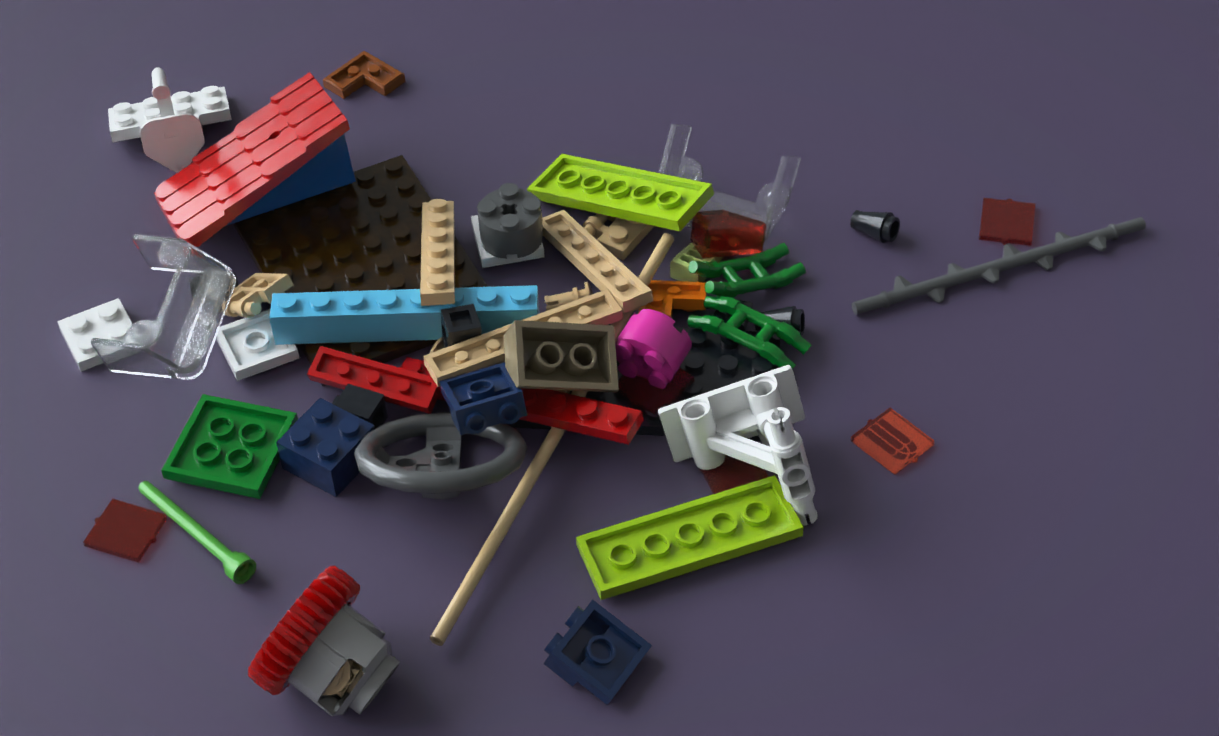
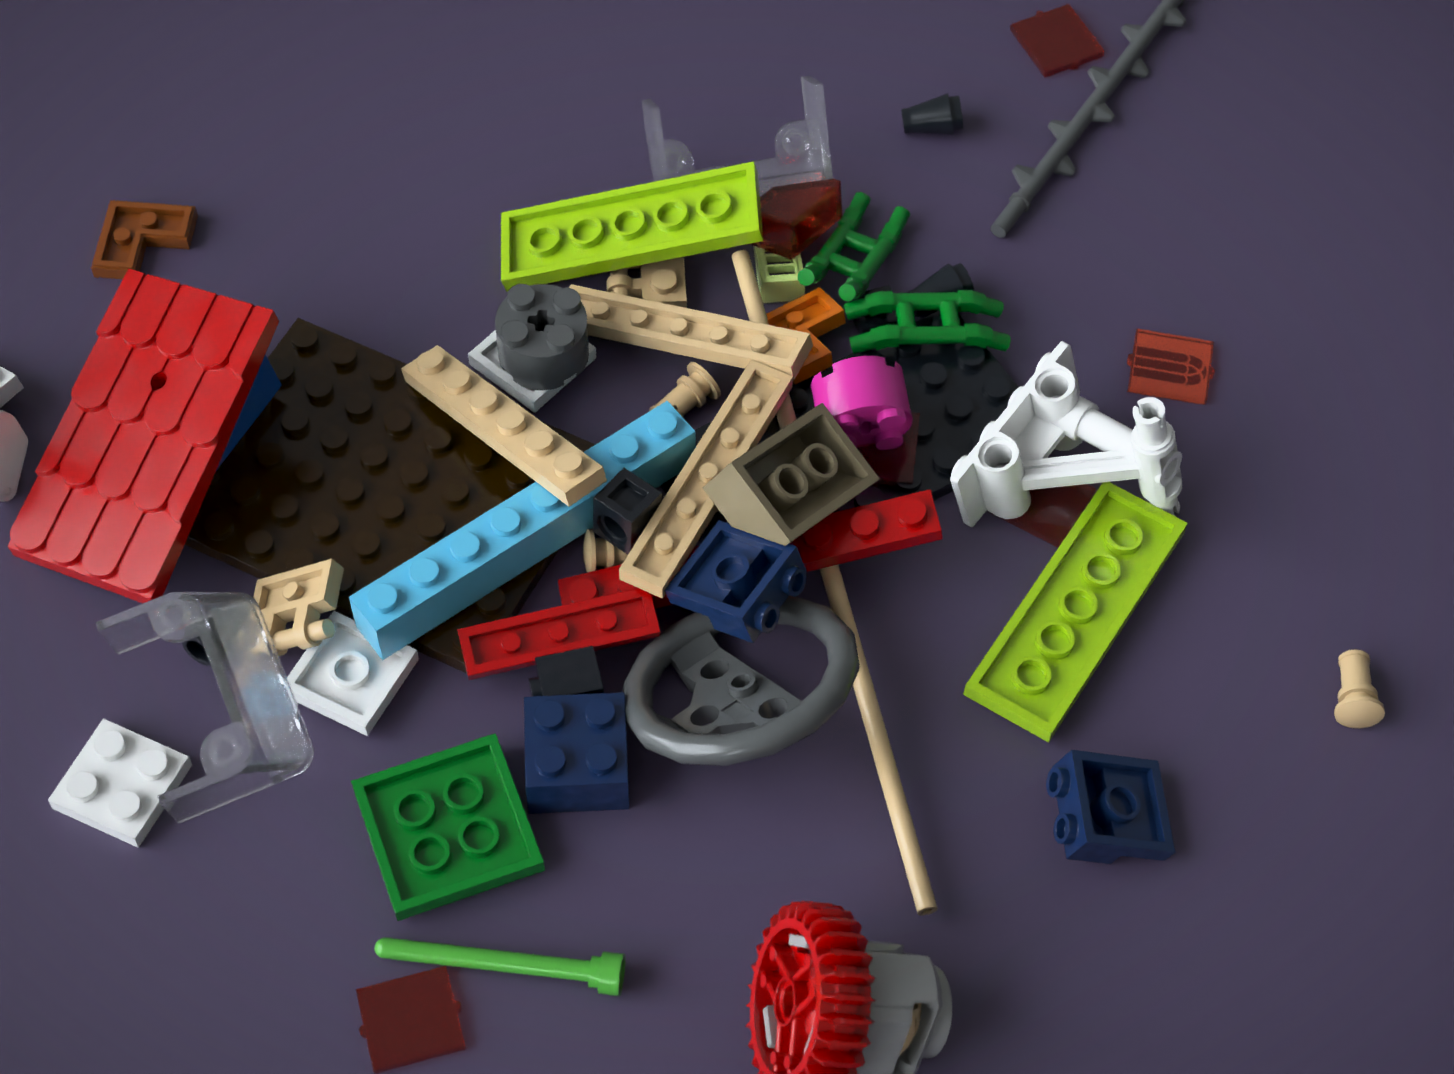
camera: 40 degrees left, 10 degrees up
none -> tan pin [1334,649,1385,729]

